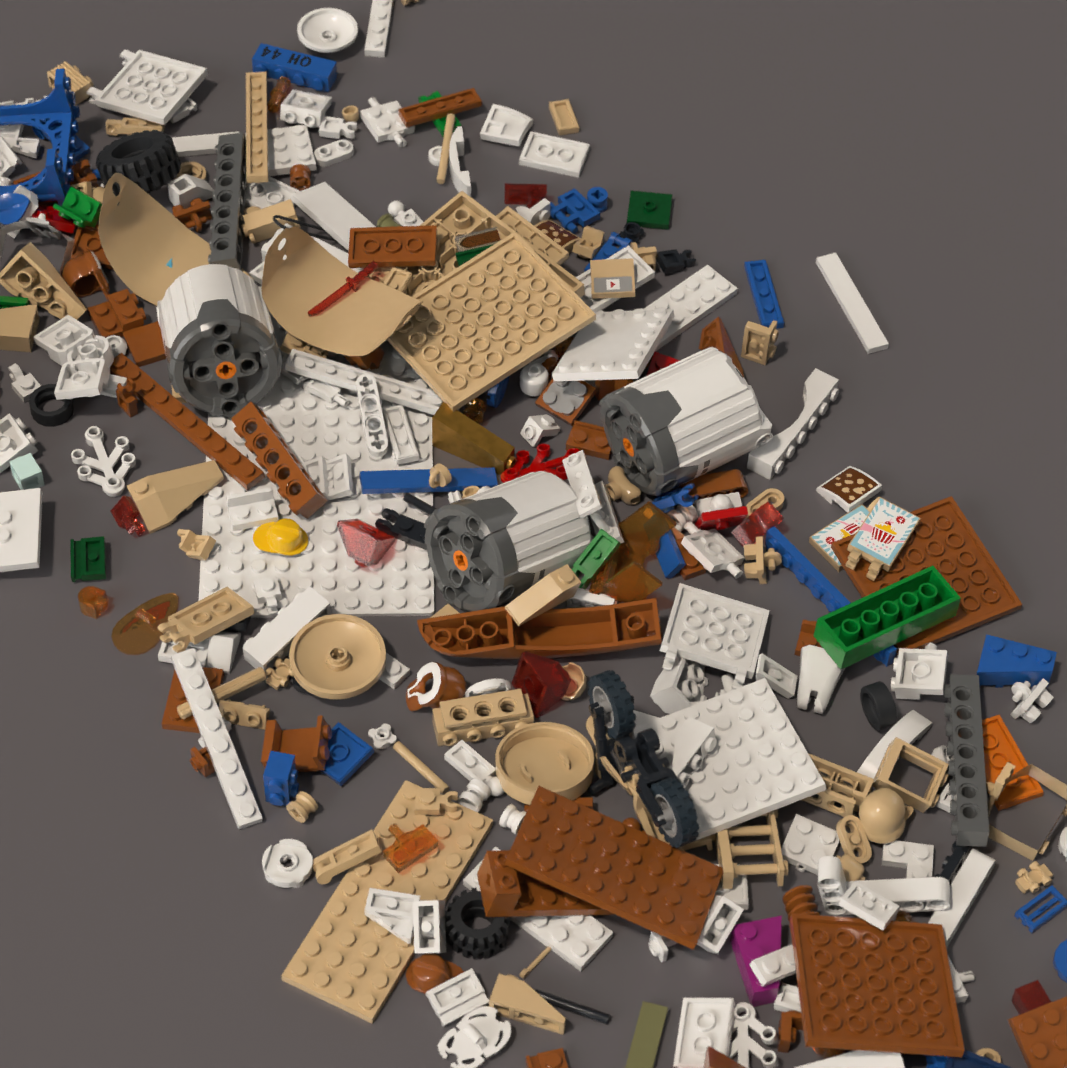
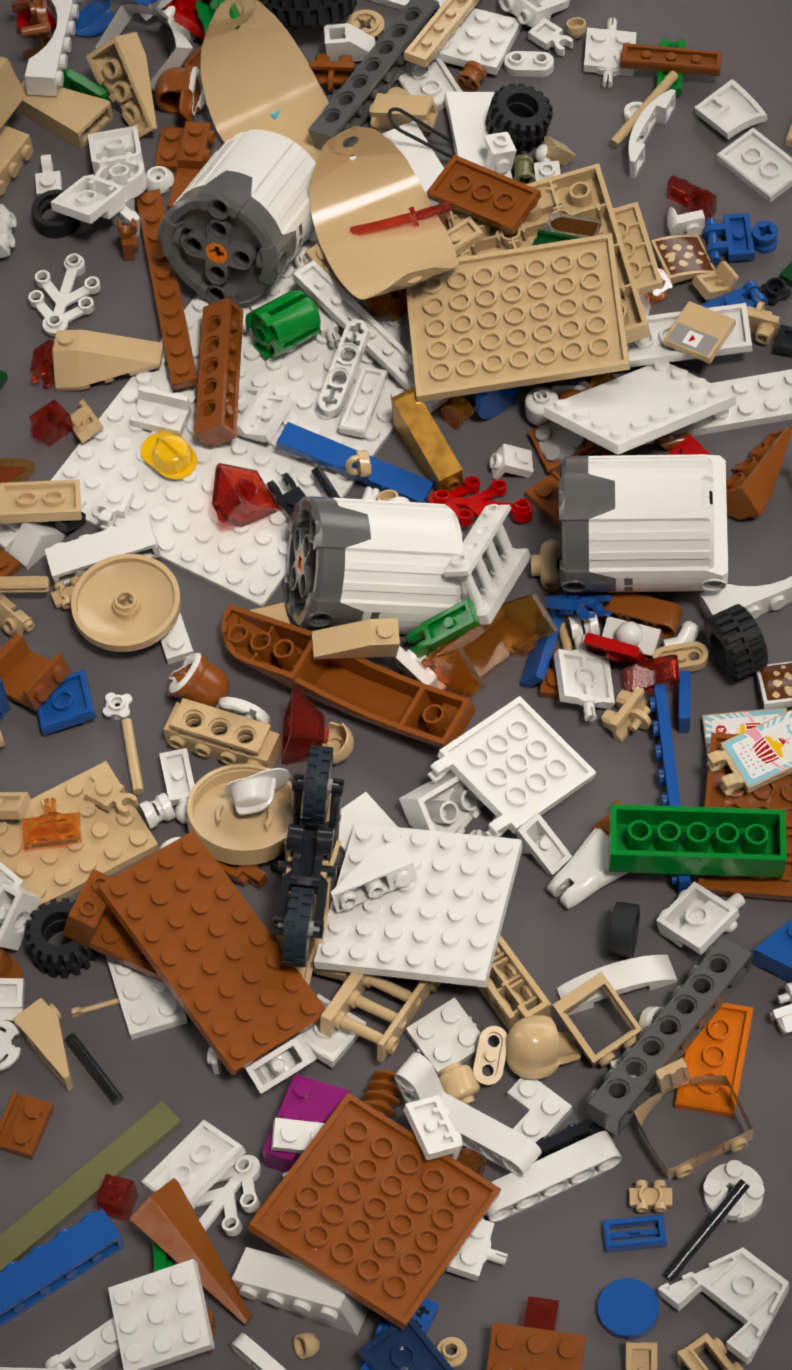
camera: 40 degrees right, 5 degrees up
none -> clear red brick [29,399,73,447]
none -> white piece [224,768,291,815]
none -> green cylinder [245,290,321,358]
none -> white bracket [484,132,517,173]
none -> black tyre [485,83,553,151]
none -> tan slope [544,135,576,166]
none -> white arm [663,621,698,646]
none -> blue tile [679,670,691,733]
none -> black tyre [705,604,768,681]

